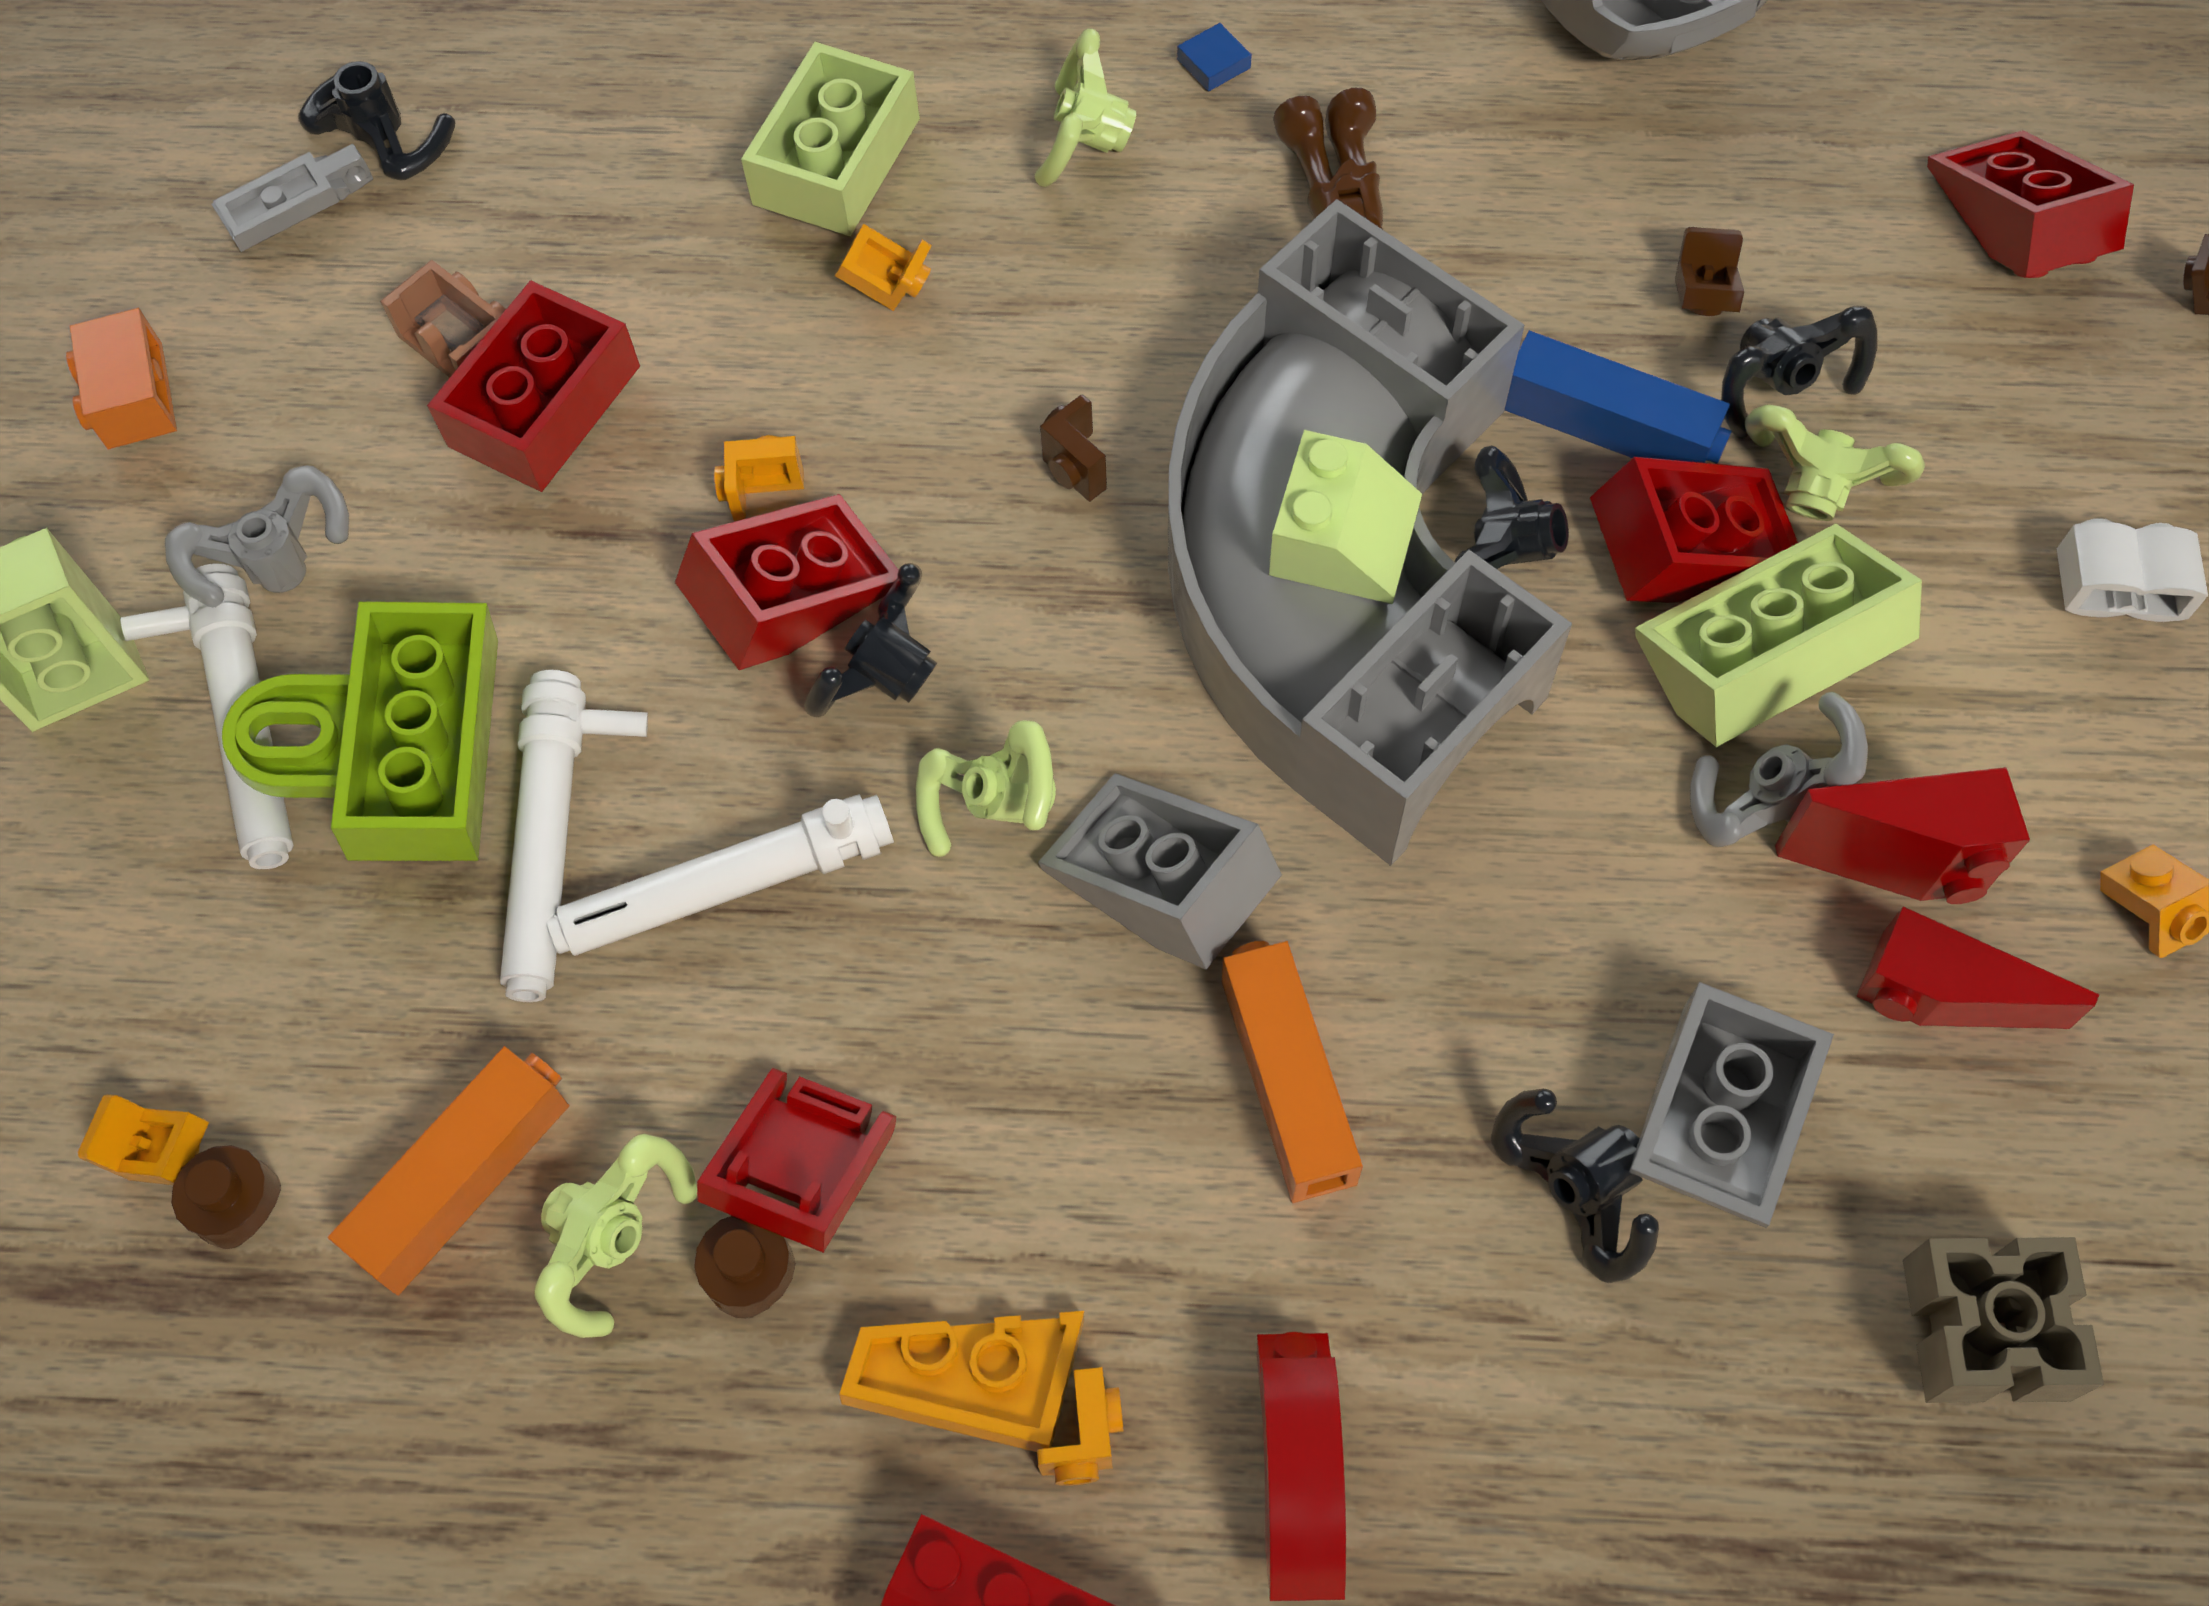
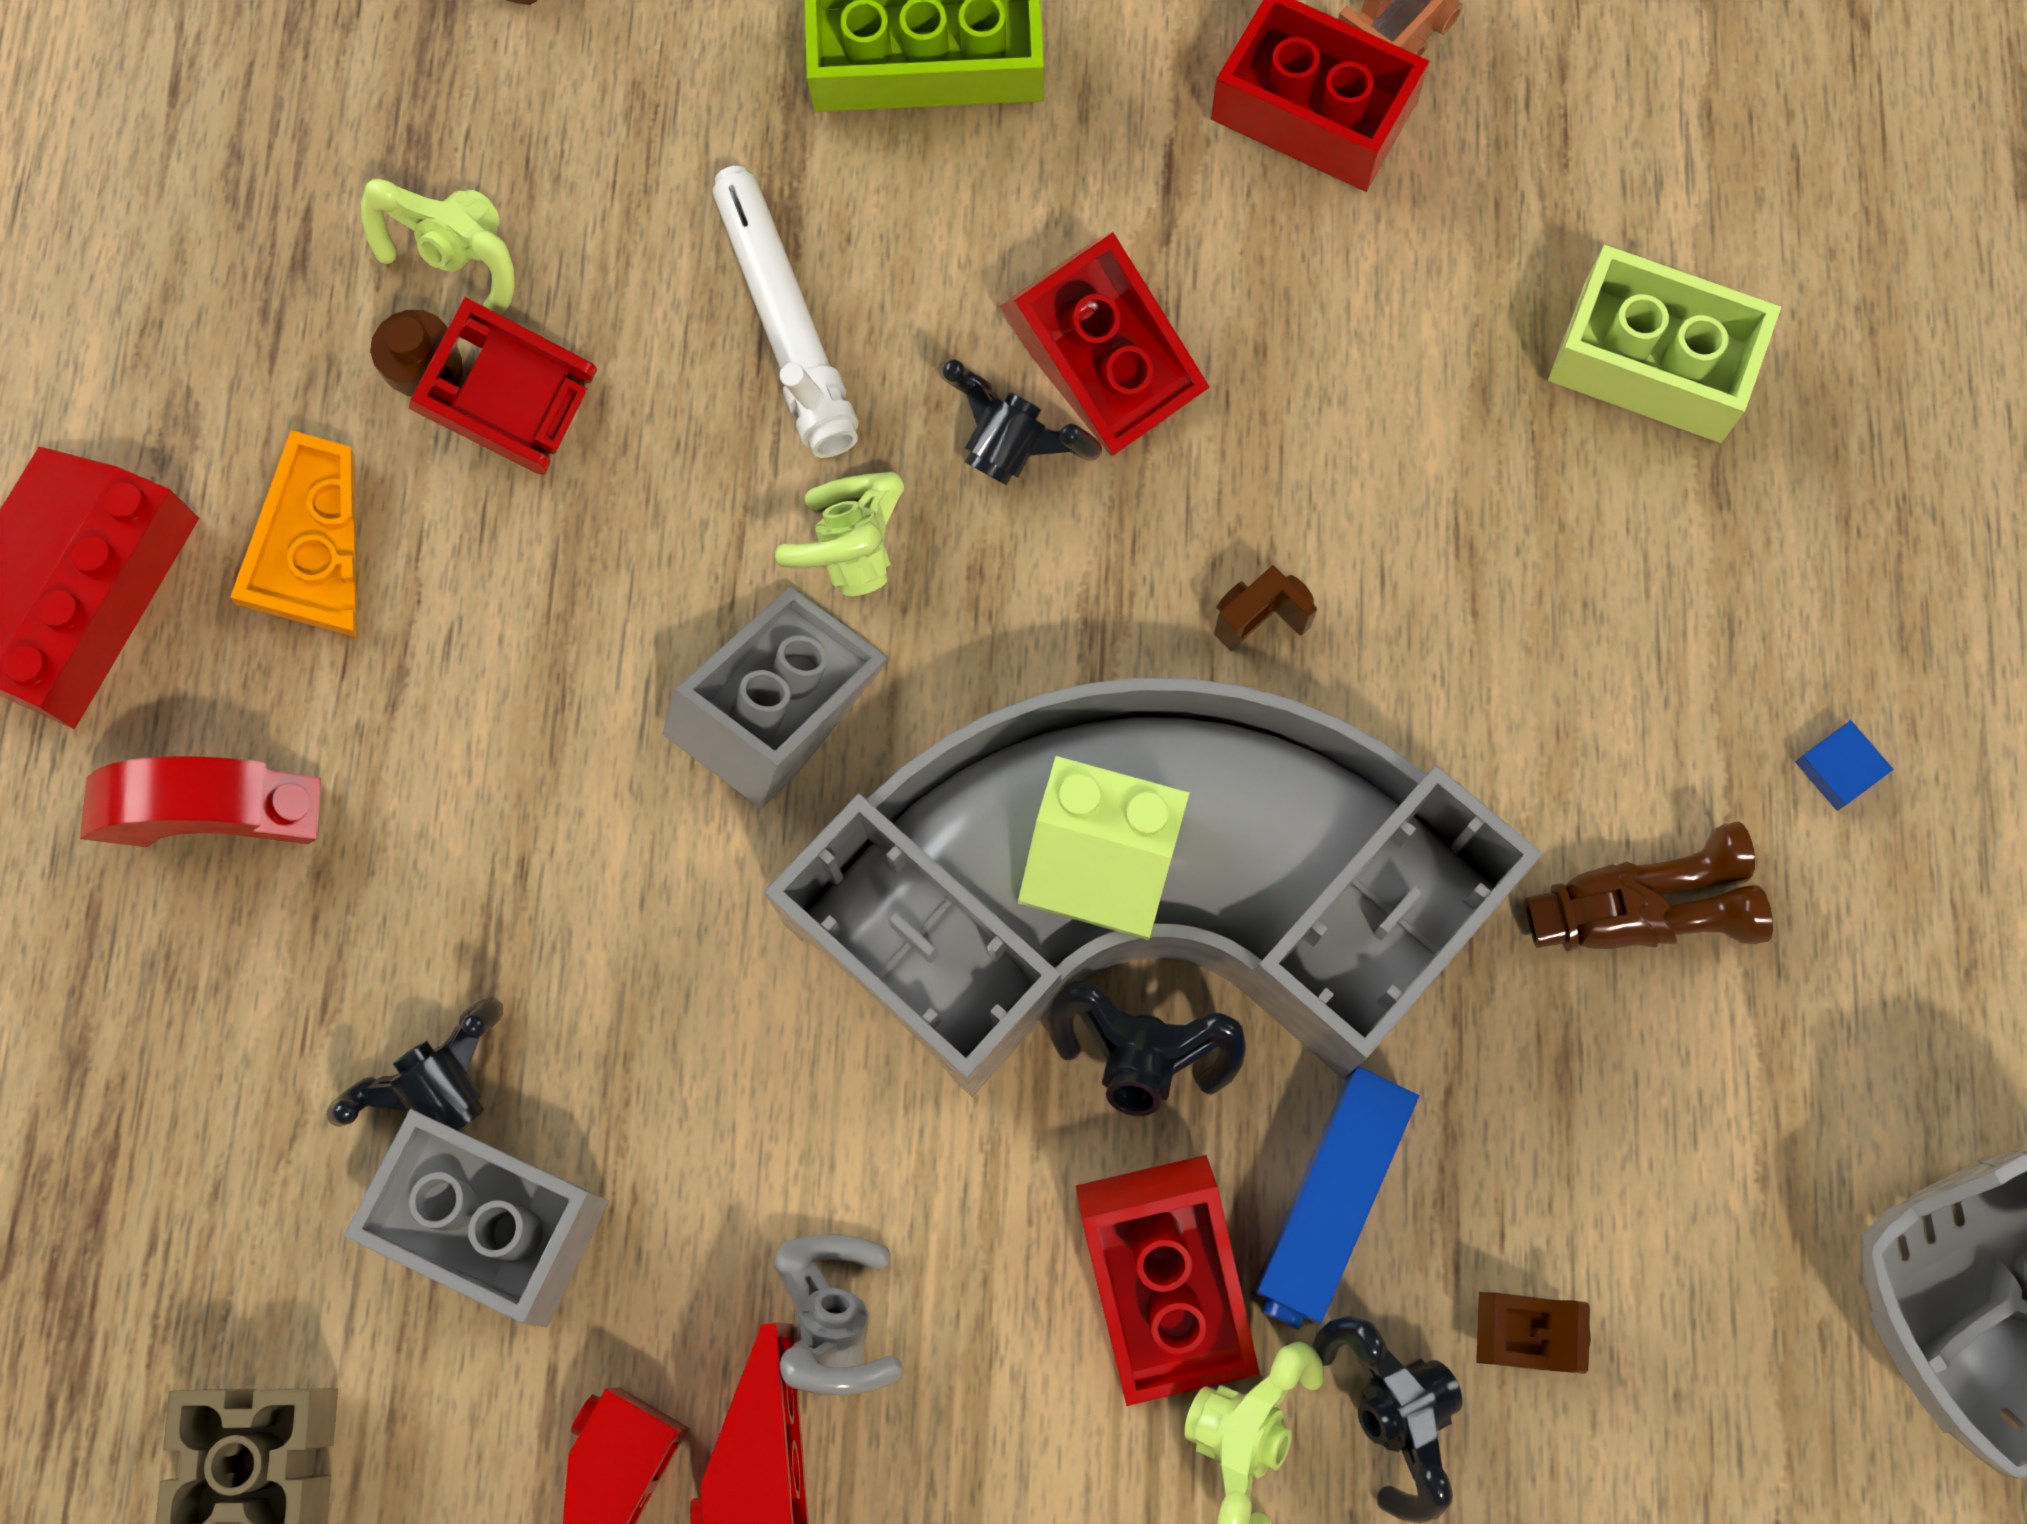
camera: 90 degrees right, 10 degrees up
orange brick [327,1046,569,1296] -> none
white cylinder [500,670,648,1002] -> none
light orange bracket [714,435,804,522] -> none
light orange bracket [835,224,932,311] -> none
yellowish green piece [1035,28,1136,187] -> none
light orange bracket [1037,1367,1124,1486] -> none
orange brick [1222,941,1363,1203] -> none
yellowish green slope [1635,524,1922,747] -> none

